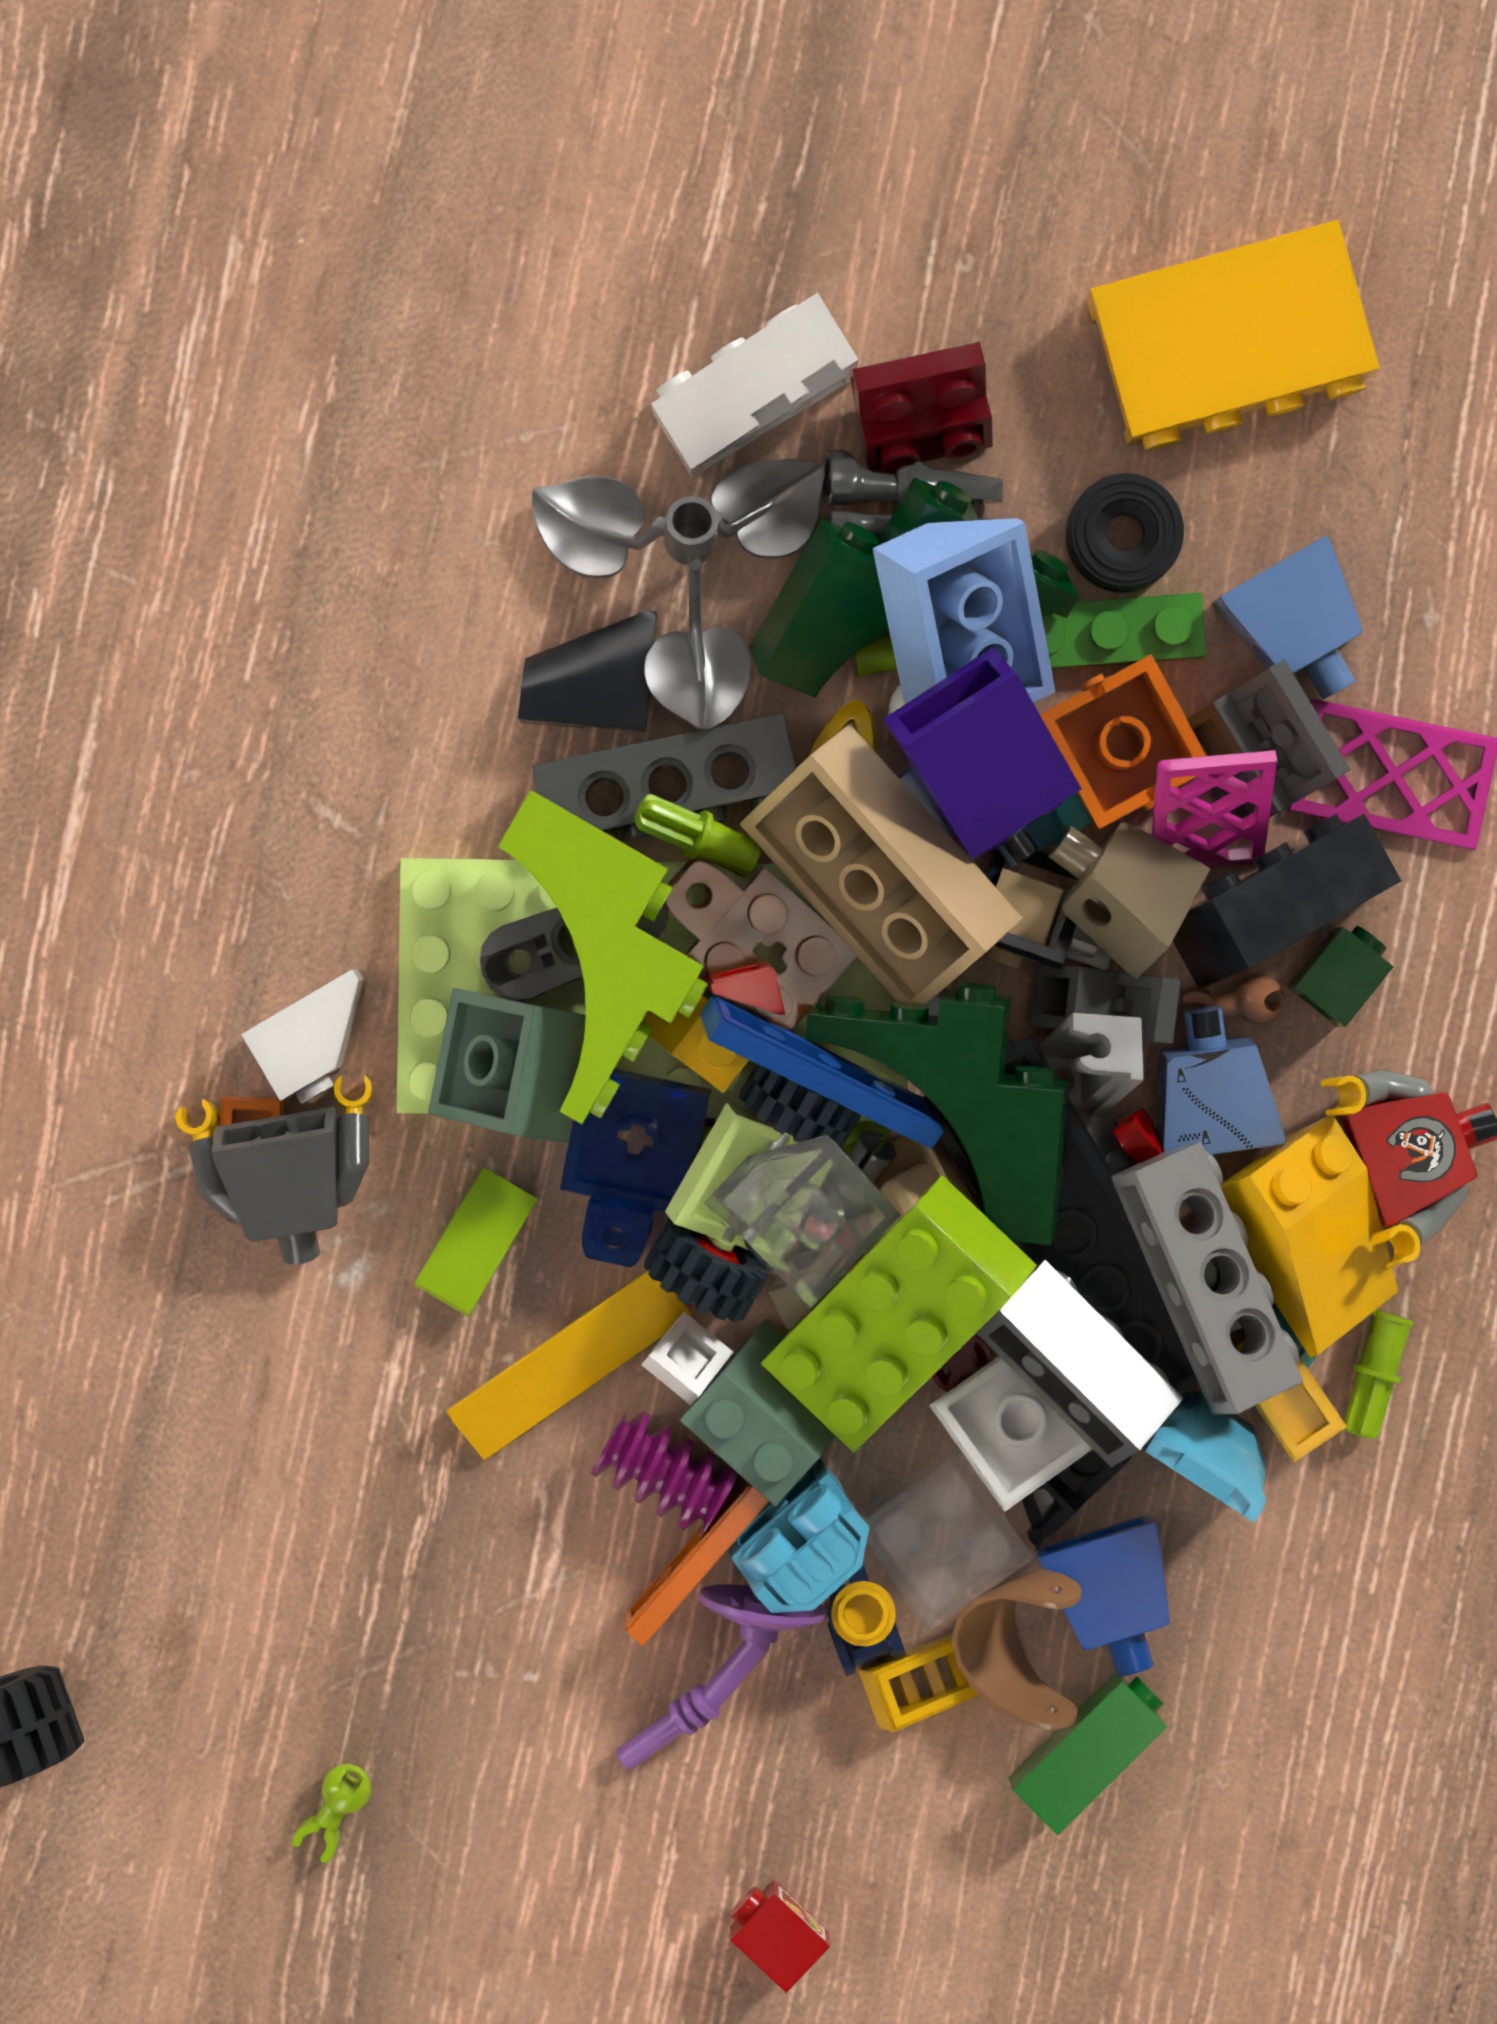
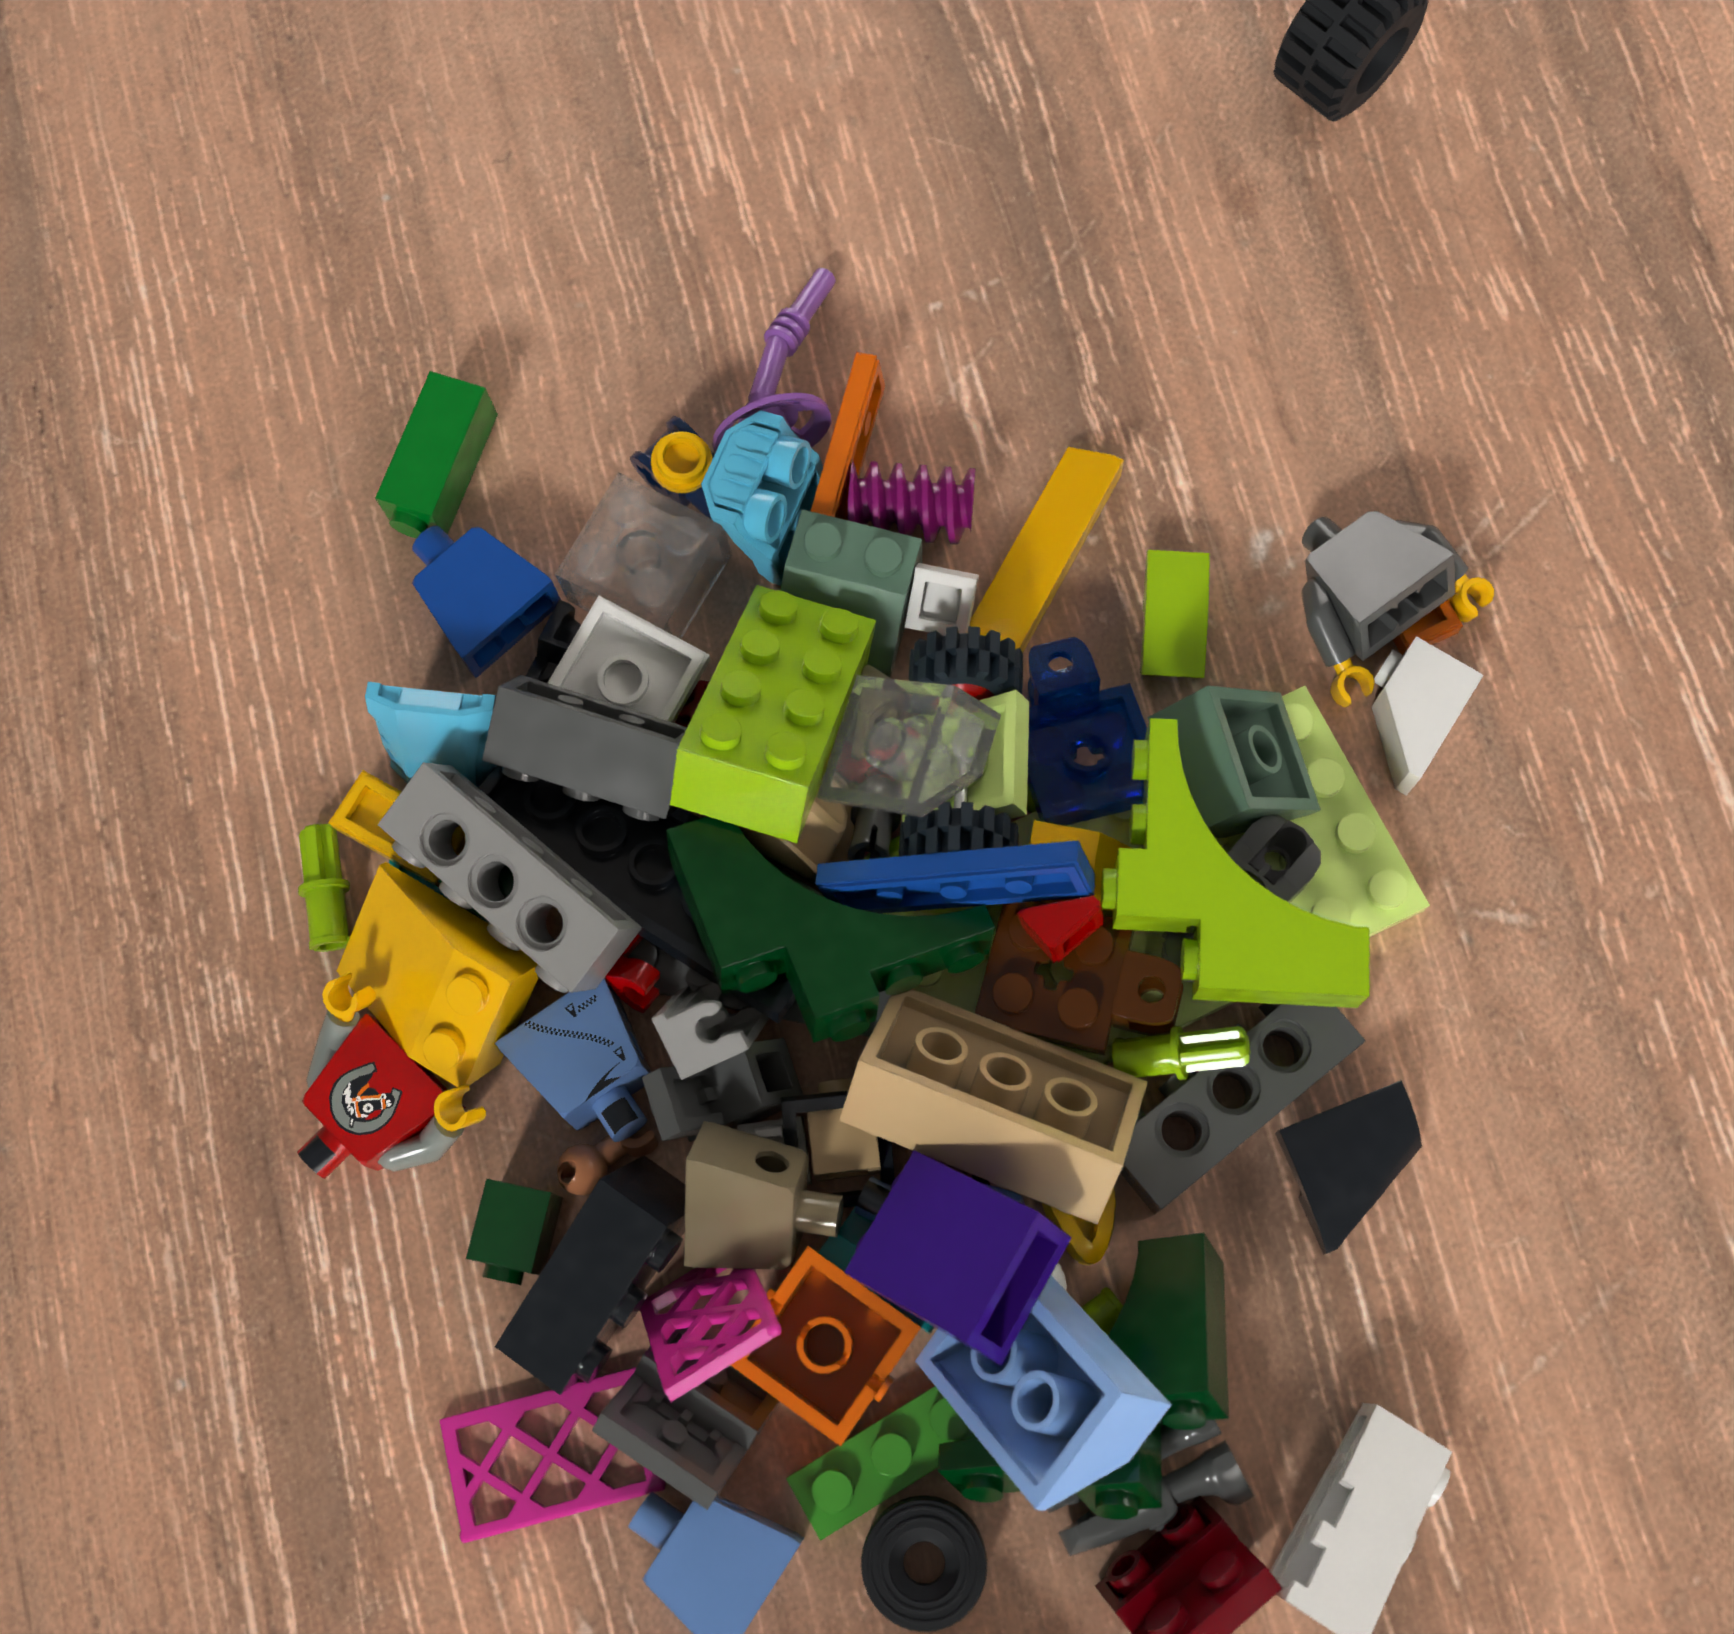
camera: 165 degrees right, 15 degrees down
lime arm [292,1763,372,1863] -> none
flat silver plant [532,459,825,731] -> none
red brick [730,1880,830,1993] -> none
yellow slope [858,1634,978,1732] -> none
medium nougat piece [951,1568,1082,1730] -> none

